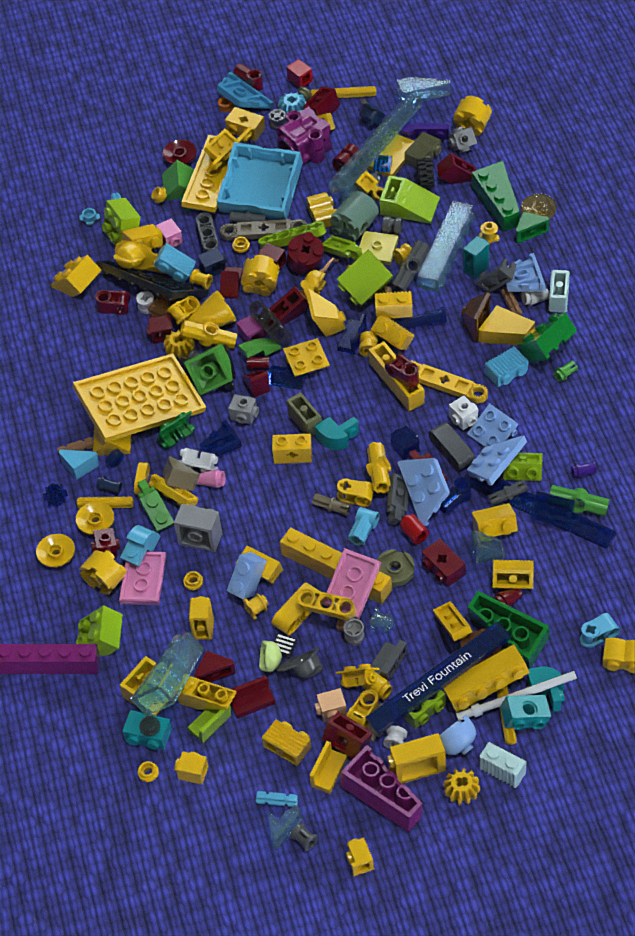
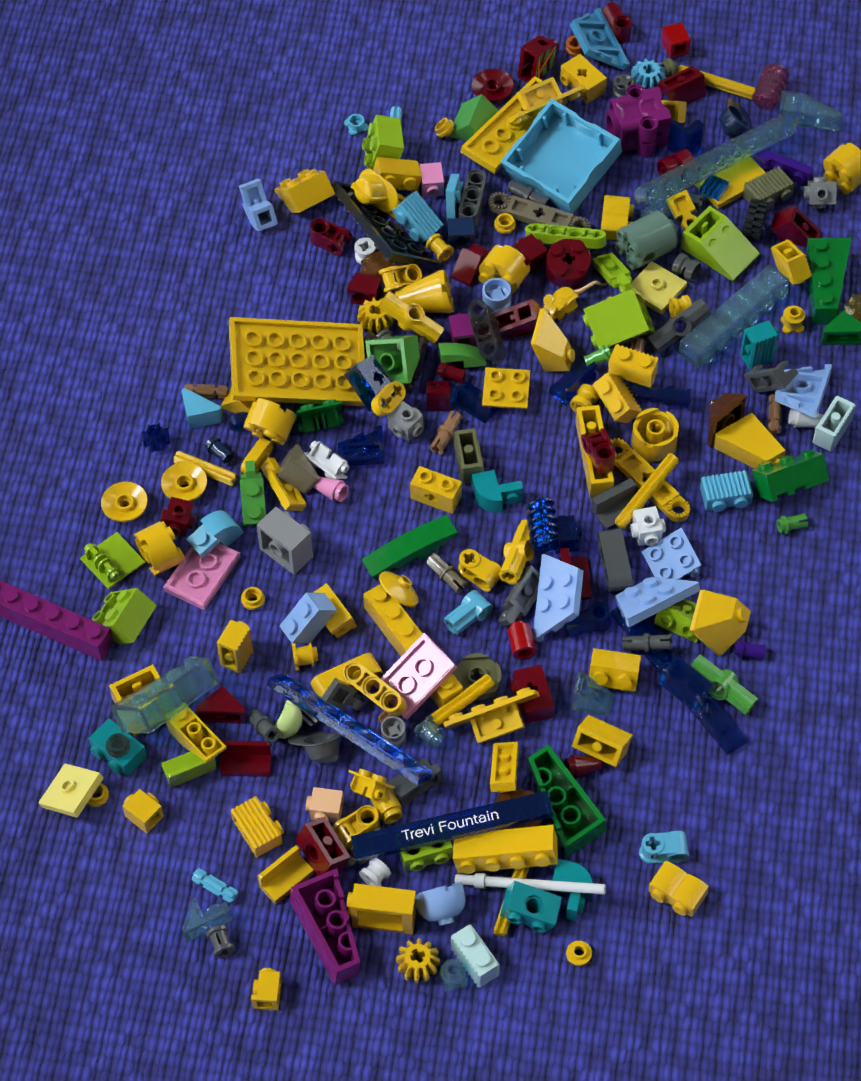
camera: 20 degrees right, 5 degrees up
none -> light yellow plate [38,764,104,818]
none -> lime hinge [80,532,146,589]
none -> light blue brick [239,179,278,232]
none -> yellow brick [243,398,297,446]
none -> dark grey pin [248,709,280,743]
none -> clear blue tile [267,673,433,785]
none -> dark grey plate [322,678,365,711]
none -> brick [344,355,395,412]
none -> green slope [362,515,459,580]
none -> yellow beam [371,381,406,417]
none -> yellow dish [379,571,419,607]
none -> medium nougat pin [430,411,462,455]
none -> yellow axle [431,674,495,726]
none -> clear light blue brick [439,959,468,993]
none -> yellow bracket [443,687,540,744]
none -> medium azure wing [446,174,464,219]
none -> light blue wheel [482,278,511,316]
none -> dark red torso [517,35,559,83]
none -> clear blue piece [526,498,560,552]
none -> yellow plate [566,941,592,966]
none -> bright green pin [584,345,613,369]
none -> dark grey panel [591,478,644,530]
none -> yellow axle [614,453,679,529]
none -> yellow brick [631,408,679,463]
none -> clear blue panel [668,119,704,157]
none -> yellow slope [689,590,751,656]
none -> clear pink piece [752,64,789,110]
none -> yellow brick [771,239,812,285]

